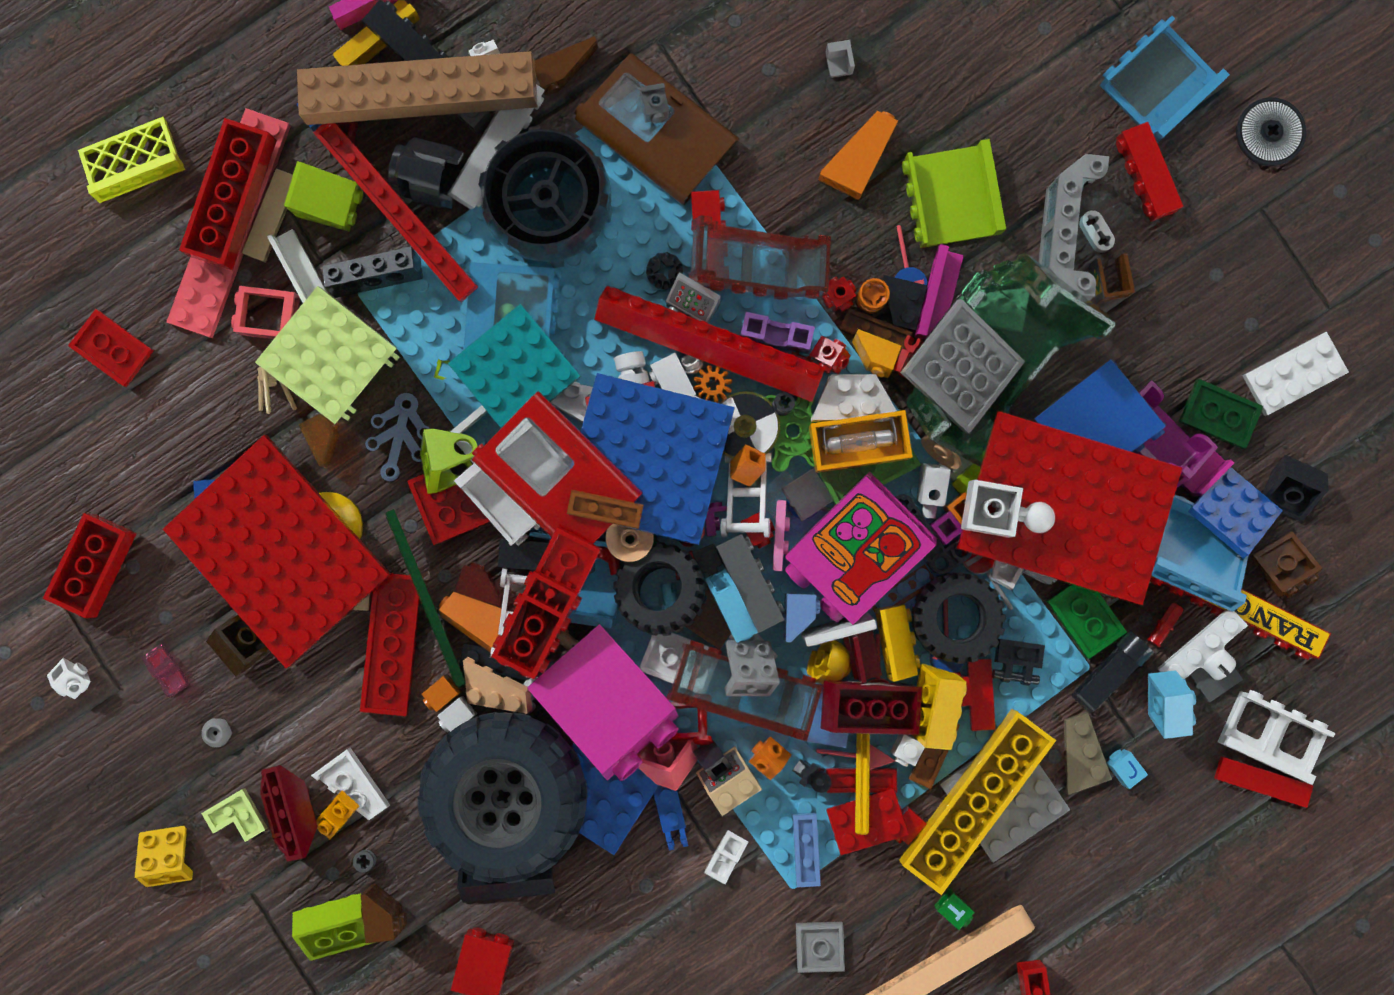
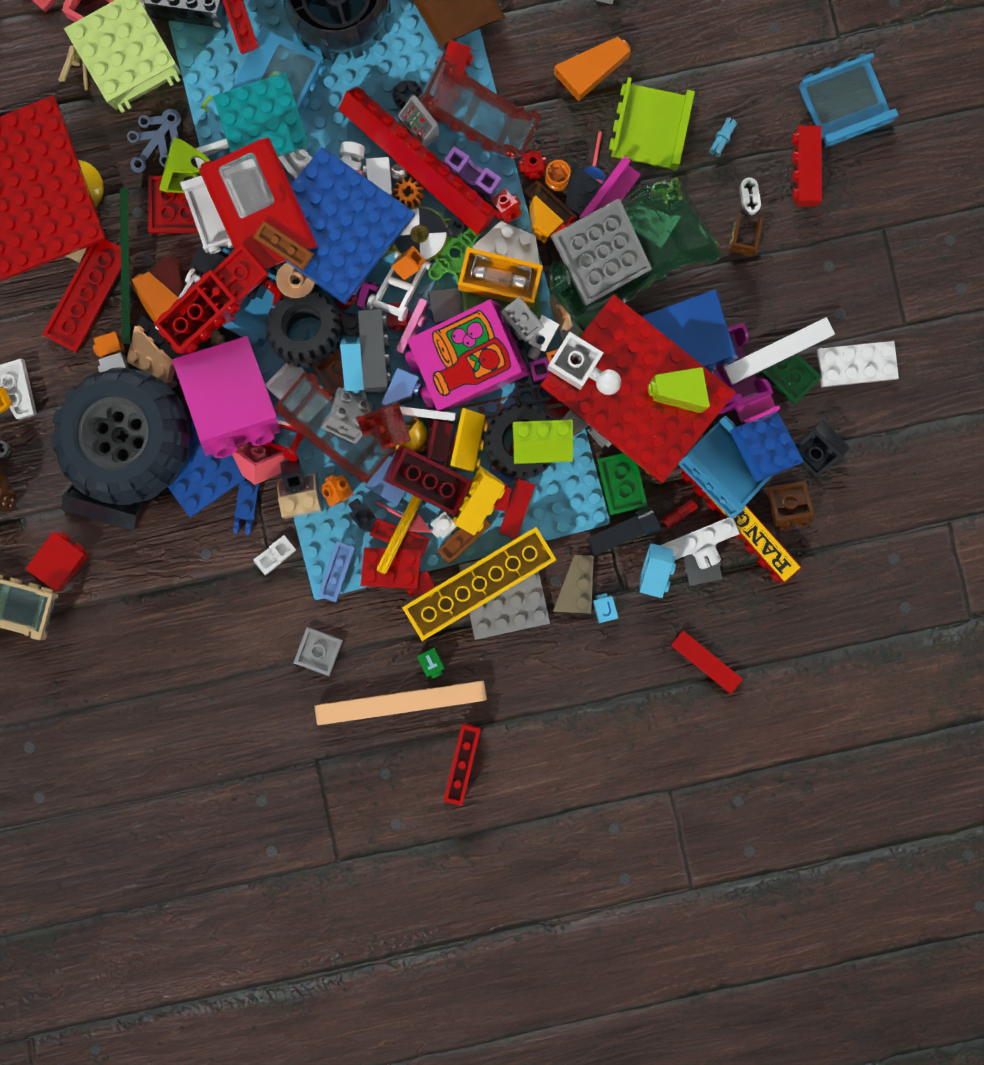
camera: 15 degrees right, 0 degrees up
clear orange slope [298,413,339,467] -> none
black plate [992,639,1045,686] -> none
light grey windscreen [1037,154,1109,307] -> none
white window [1218,690,1335,785] -> none
piece [1236,97,1306,166] -> none
none -> clear red brick [357,403,411,451]
none -> light grey bracket [501,296,544,342]
none -> lime slope [513,420,573,464]
none -> lime slope [648,367,710,413]
none -> medium azure pin [709,118,737,157]
none -> white tile [723,317,835,385]

